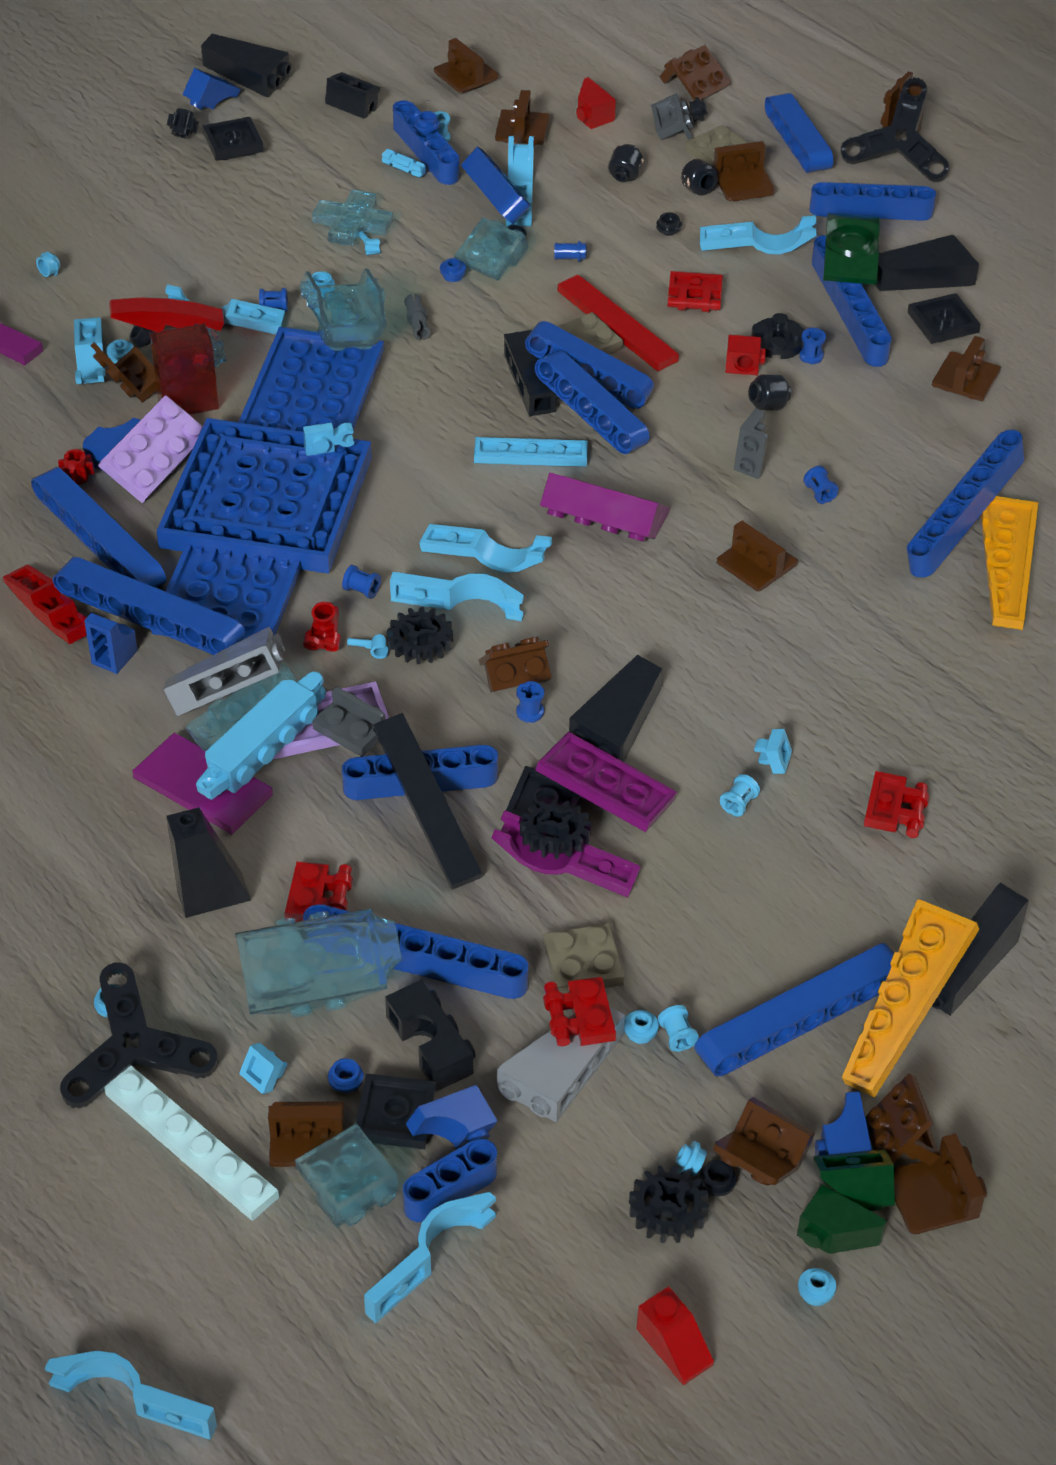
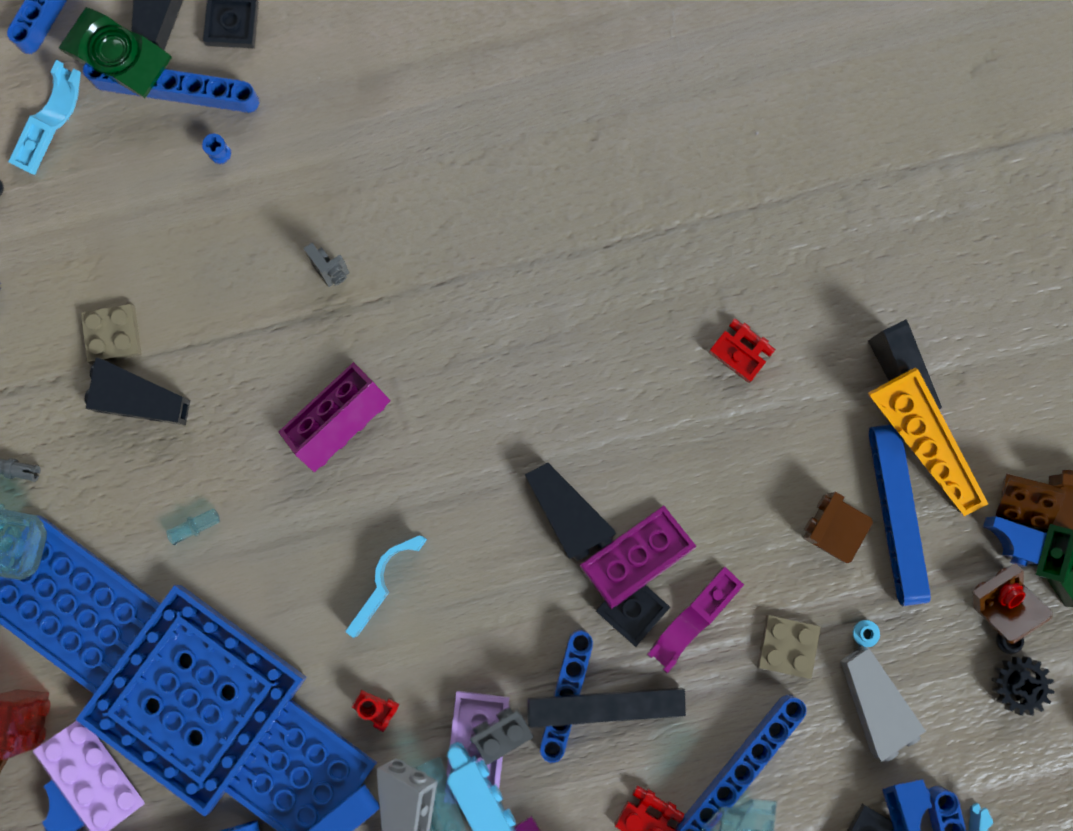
camera: 65 degrees left, 35 degrees up
medium azure plate [303,423,354,456] -> none
blue bush [342,565,381,599] -> none
medium azure hand [347,634,388,659] -> none
black arch [385,980,476,1092] -> none
black gear [387,607,453,664] -> none
medium azure piece [419,524,553,573] -> none
medium azure tile [474,437,587,467] -> none
reddish brown bracket [478,636,552,693] -> none
blue bush [516,681,544,723] -> none
black gear [520,800,591,859] -> none
blue beam [525,321,654,409] -> none
blue beam [535,351,650,454] -> none
red plate [543,977,616,1047] -> none
red tile [557,274,679,372] -> none
medium azure bush [658,1005,699,1052] -> none
red plate [667,271,723,312] -> none
medium azure plate [675,1141,707,1177] -> none
reddish brown bracket [717,521,798,592] -> none
medium azure bush [720,774,760,817] -> none
red brick [725,335,766,376] -> none
black head [748,374,791,411] -> none
black plate [751,313,805,359] -> none
medium azure tile [754,729,792,774] -> none
blue bush [803,466,839,504] -> none
blue beam [907,430,1025,578] -> none
reddish brown bracket [932,336,1001,401] -> none
light orange wing [981,496,1039,630] -> none
none -> clear light blue axle [166,509,220,545]
none -> reddish brown bracket [803,492,873,563]
none -> red plate [998,583,1026,608]

